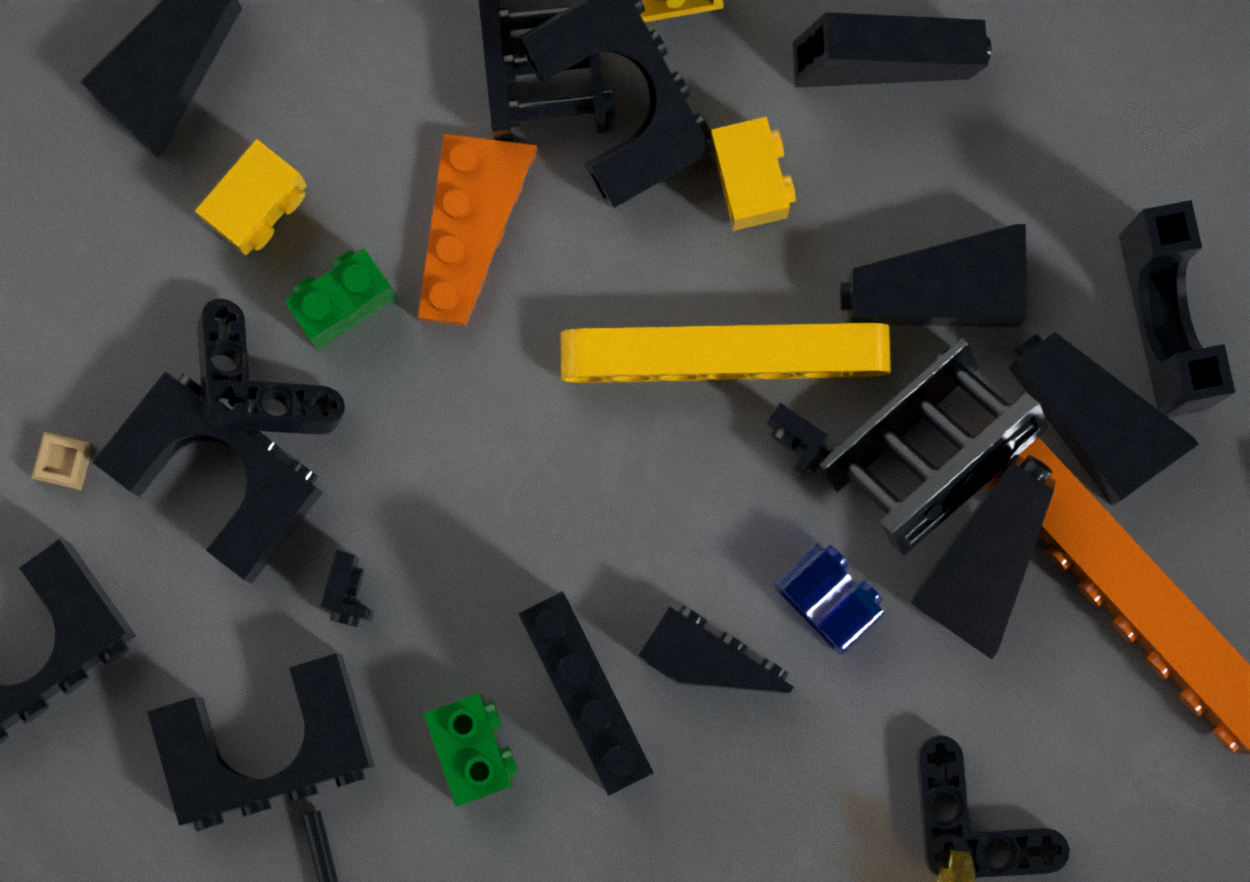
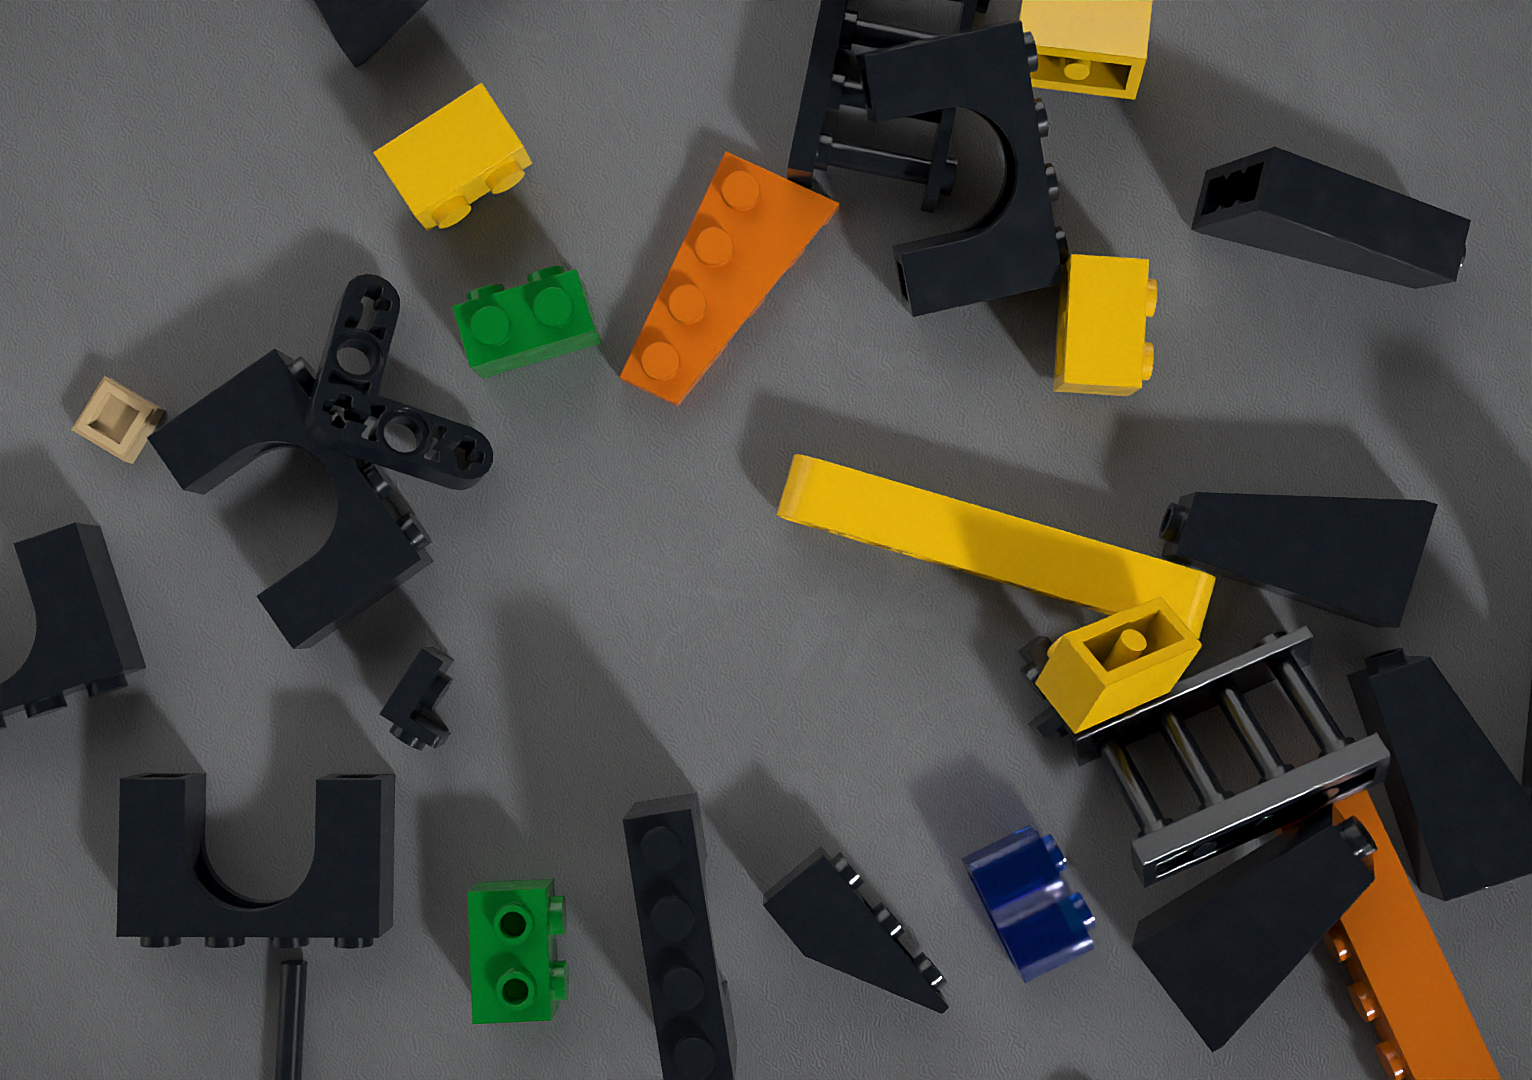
camera: 15 degrees right, 5 degrees up
none -> yellow brick [1035,596,1202,734]

